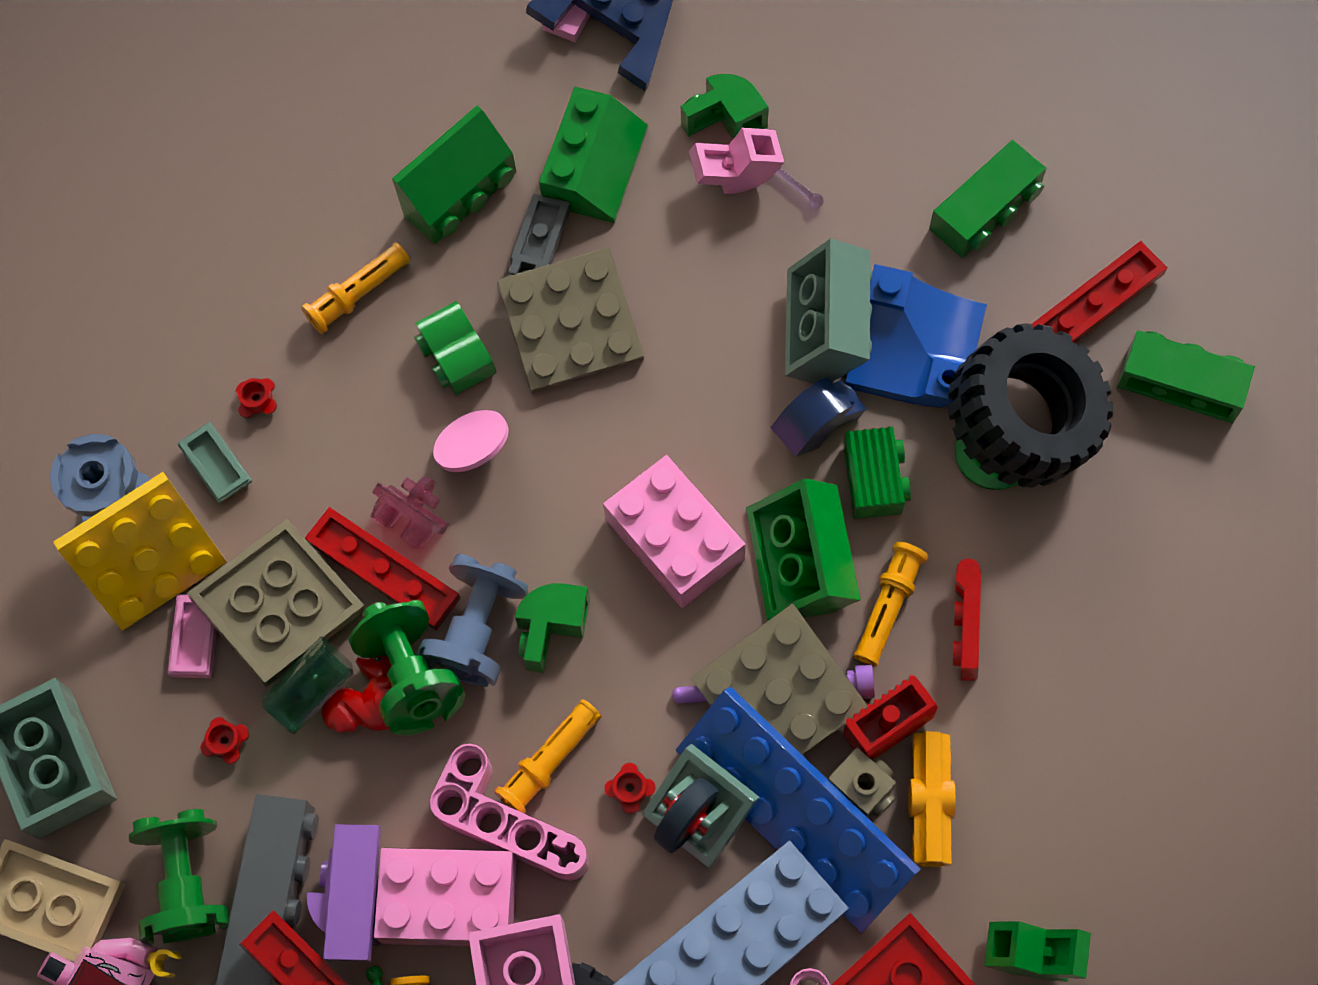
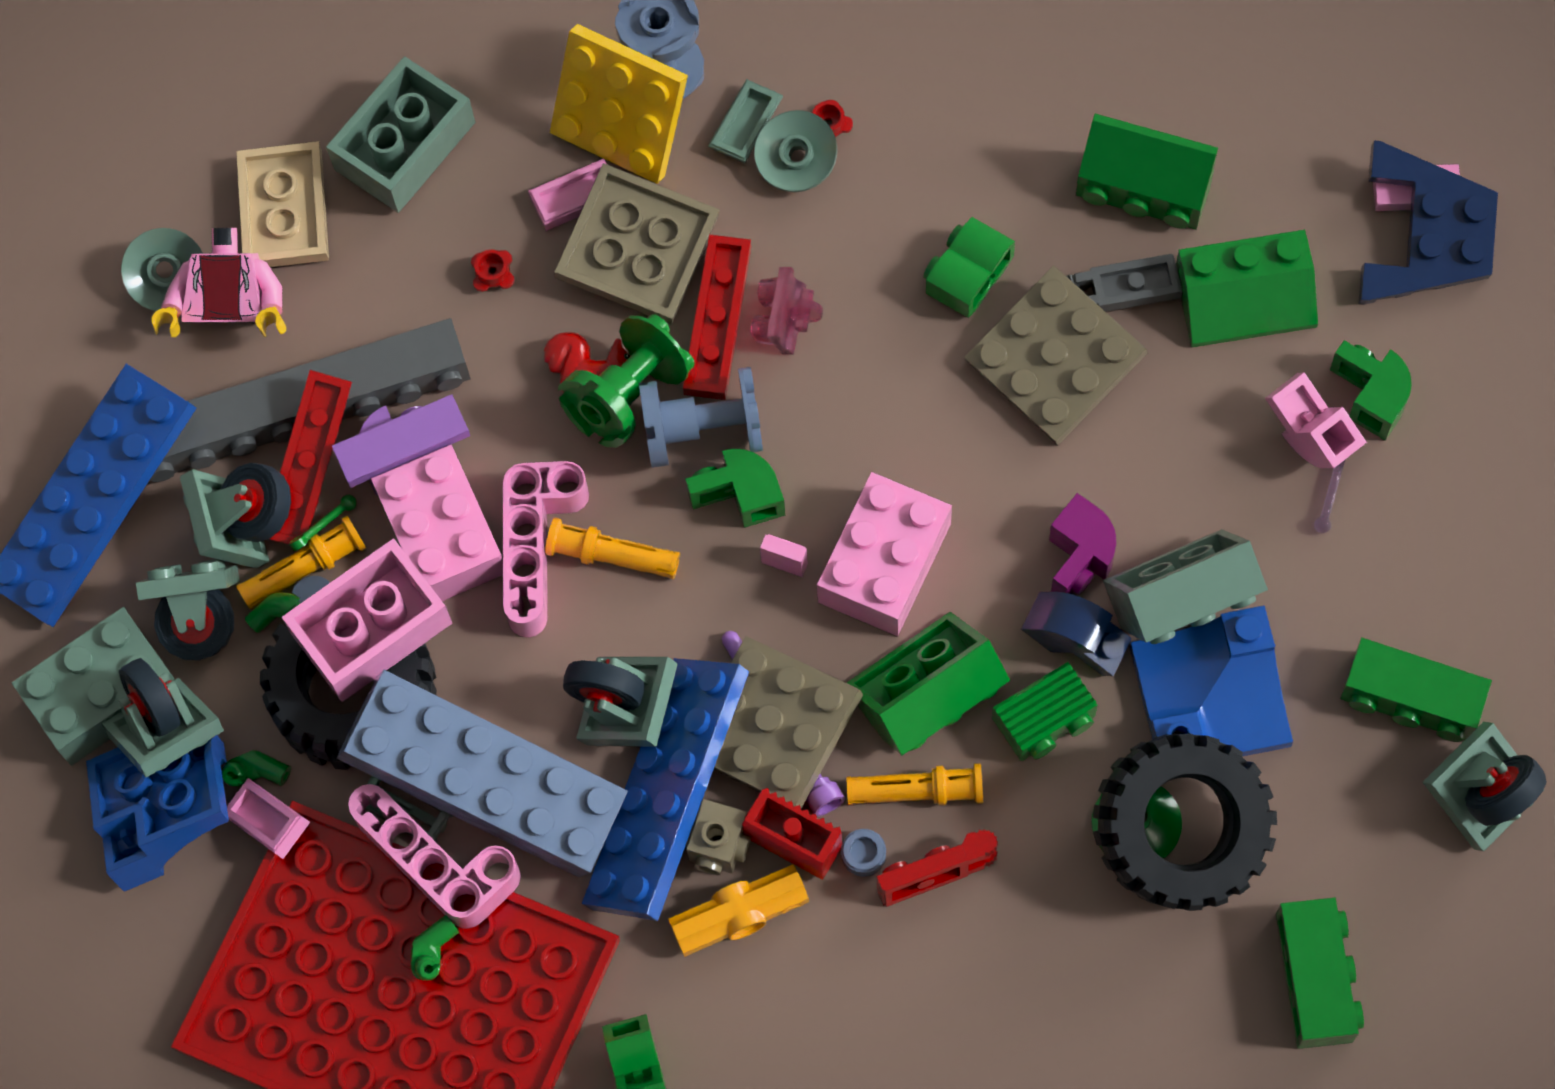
camera: 65 degrees right, 0 degrees up
green piece [128,809,229,944] -> none
clear green brick [262,636,354,734] -> none
light orange pin [301,242,411,335] -> none
bright pink piece [433,410,509,472] -> none
red plate [604,763,656,814] -> none
red plate [1031,241,1168,343] -> none
none -> sand green dish [754,110,838,192]
none -> bright pink tile [760,534,808,577]
none -> sand blue tile [841,829,886,877]
none -> magenta brick [1049,493,1116,595]
none -> sand green plate [1422,722,1547,852]

